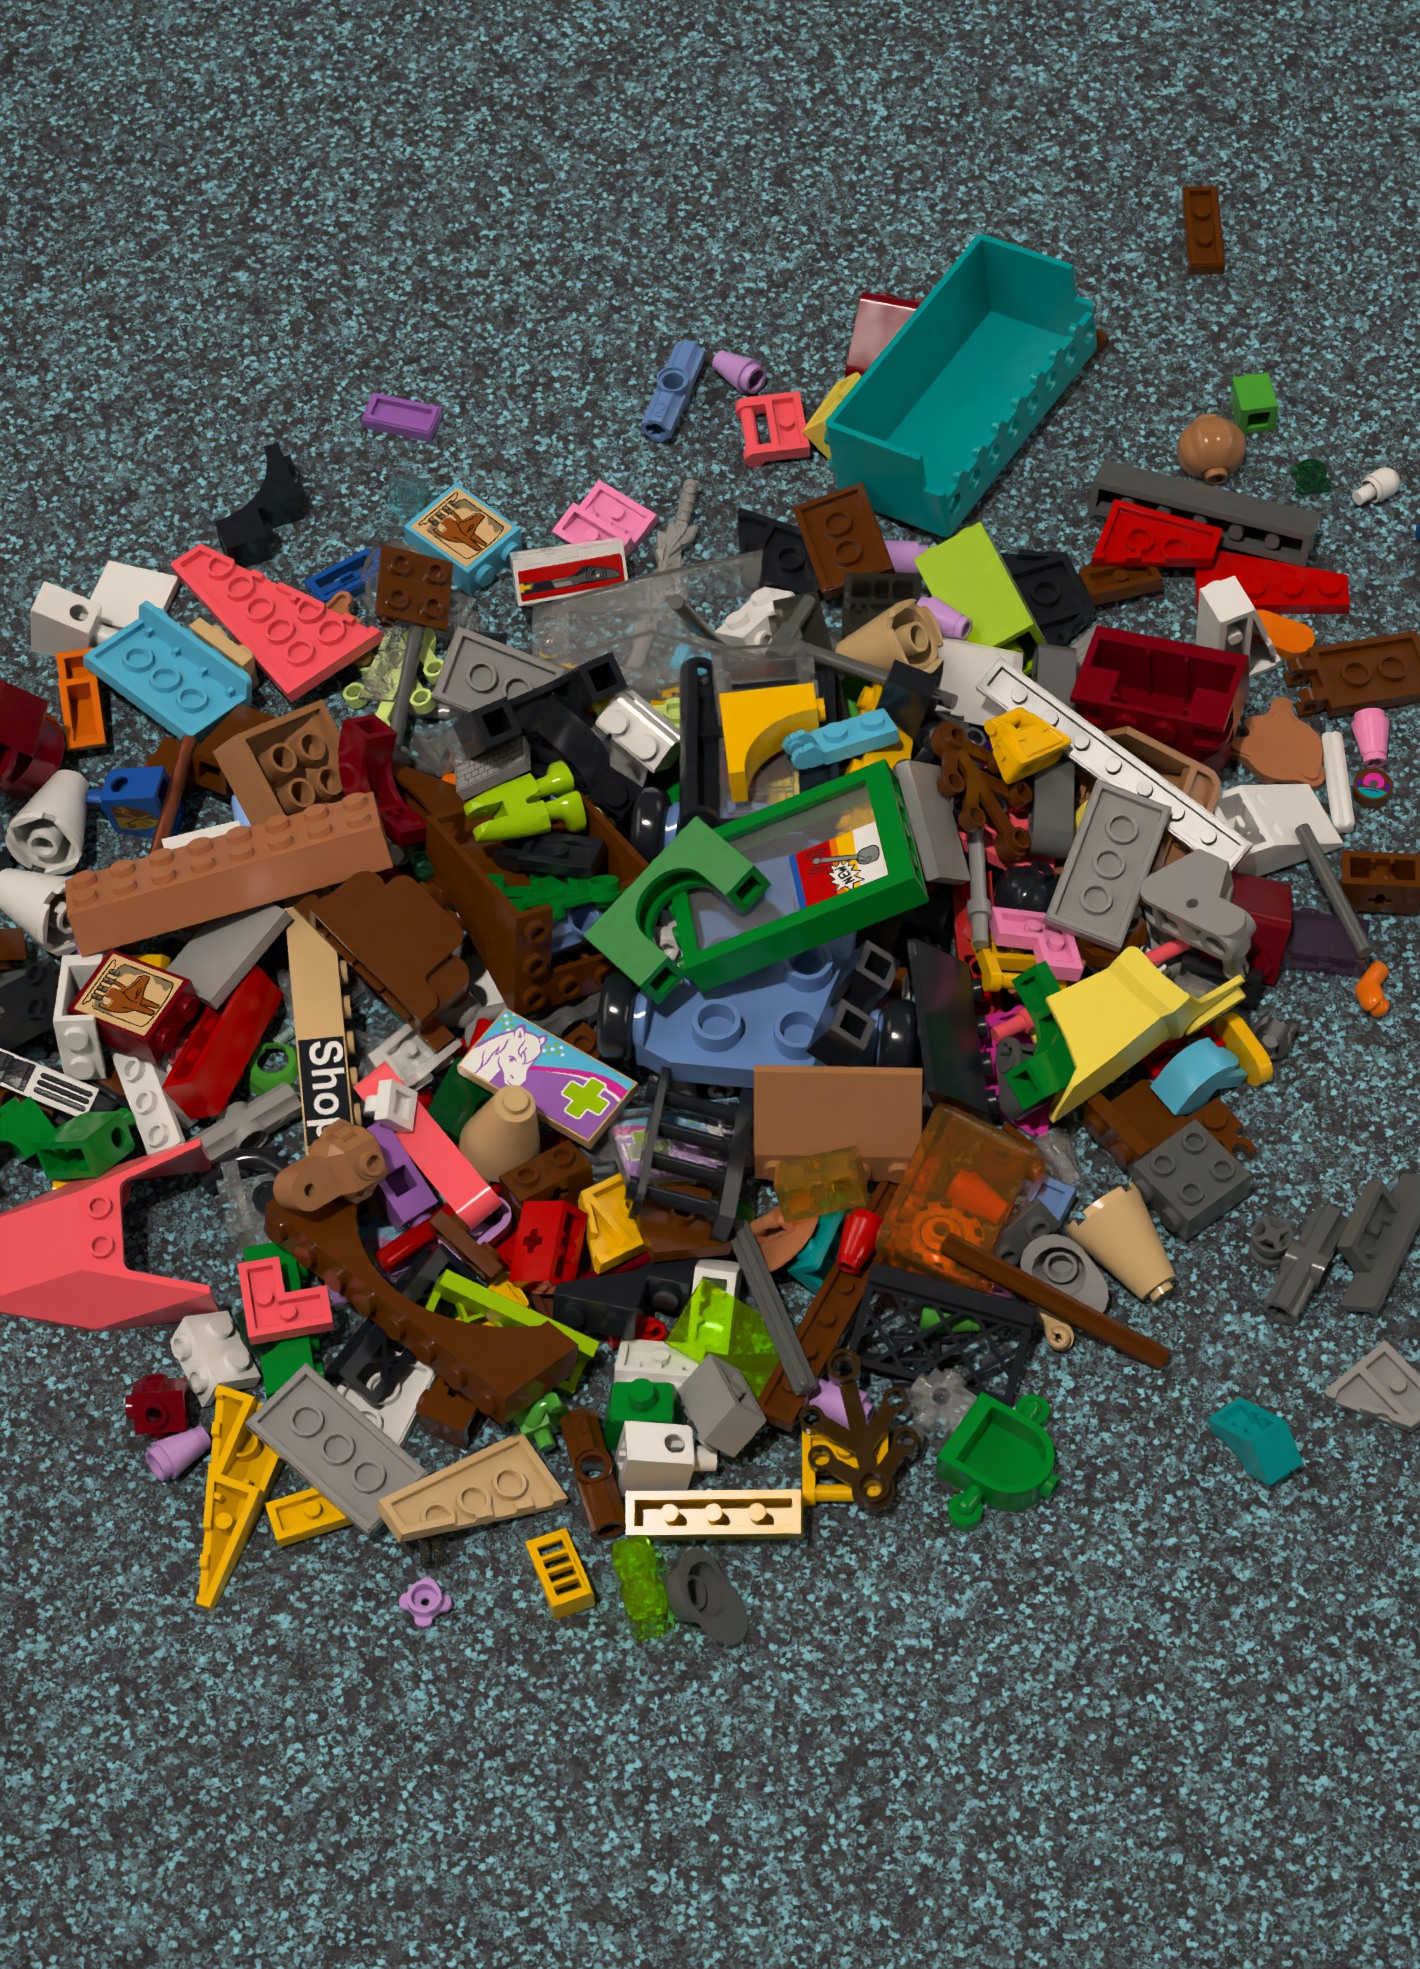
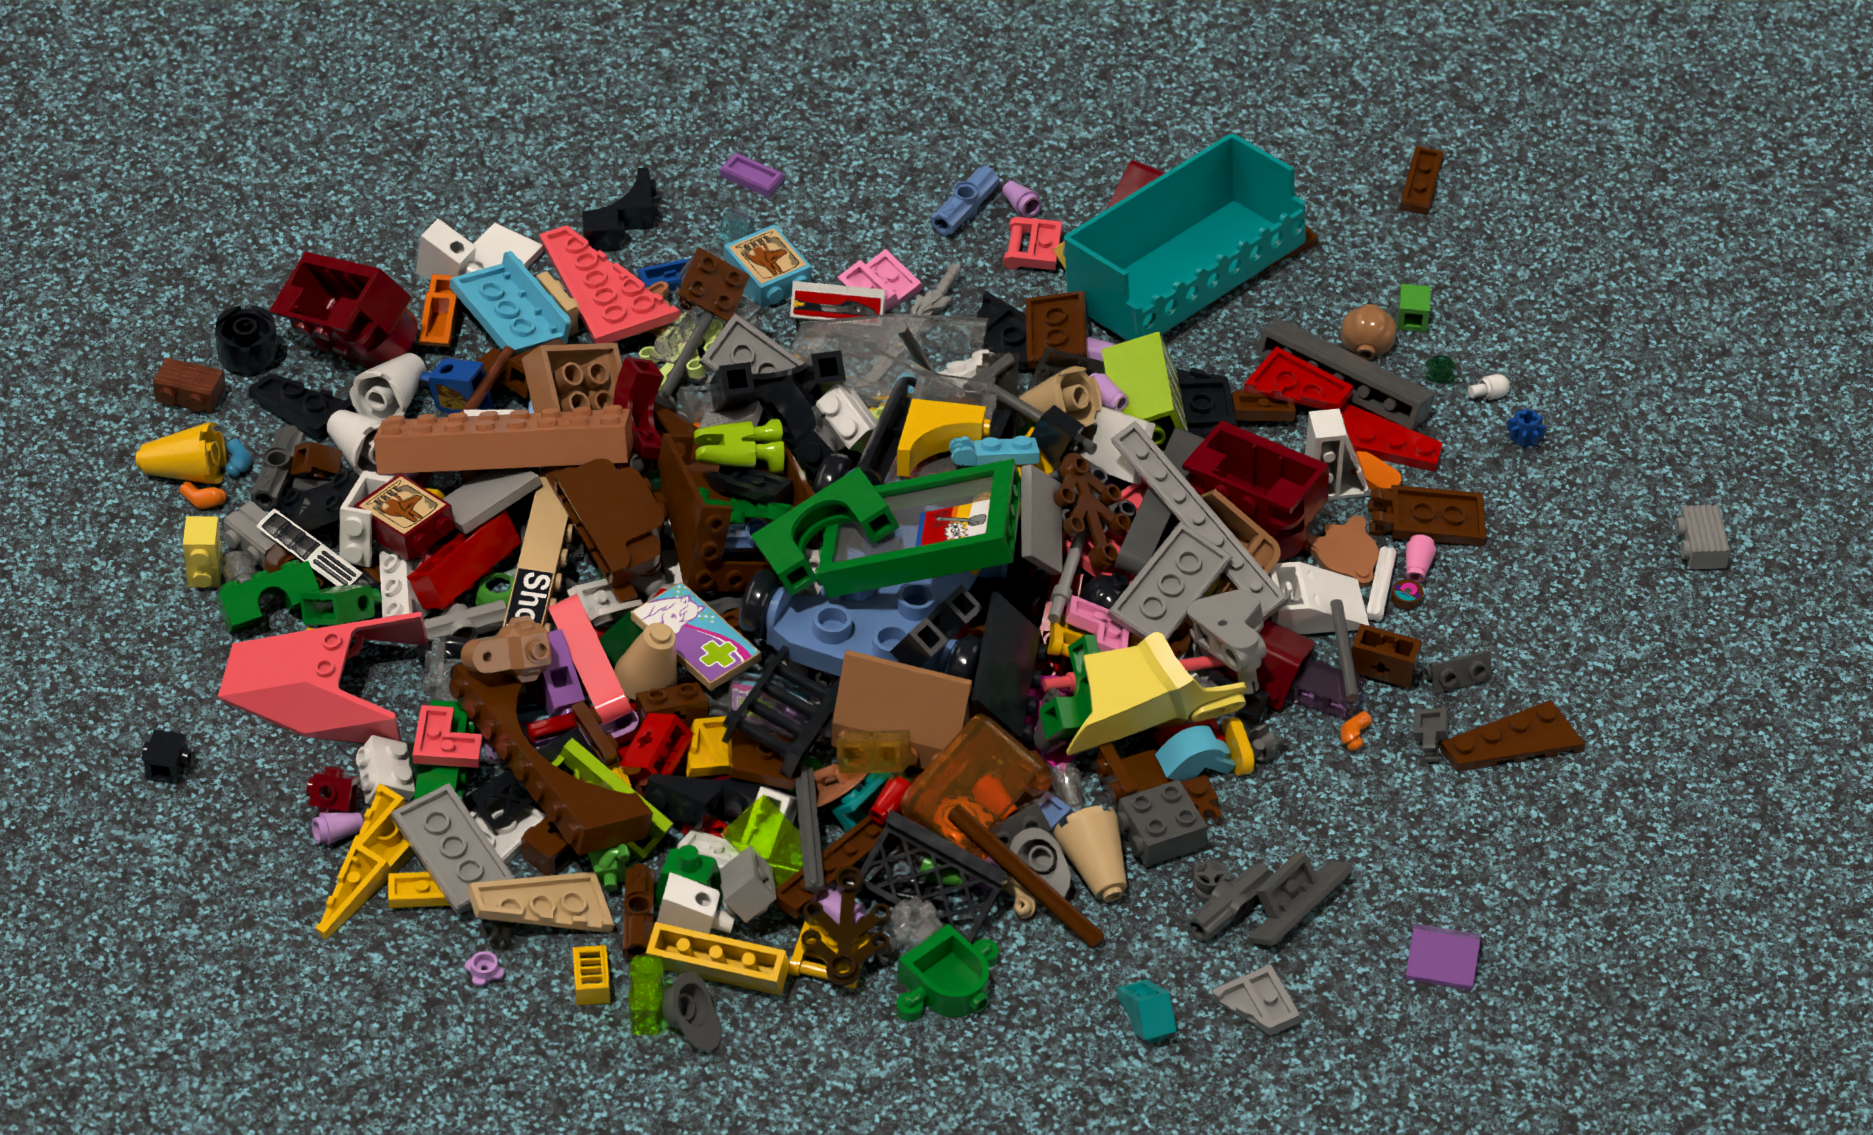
camera: 10 degrees right, 10 degrees down
white tile [364,1079,418,1133] -> none
yellow piece [984,707,1071,784] -> none

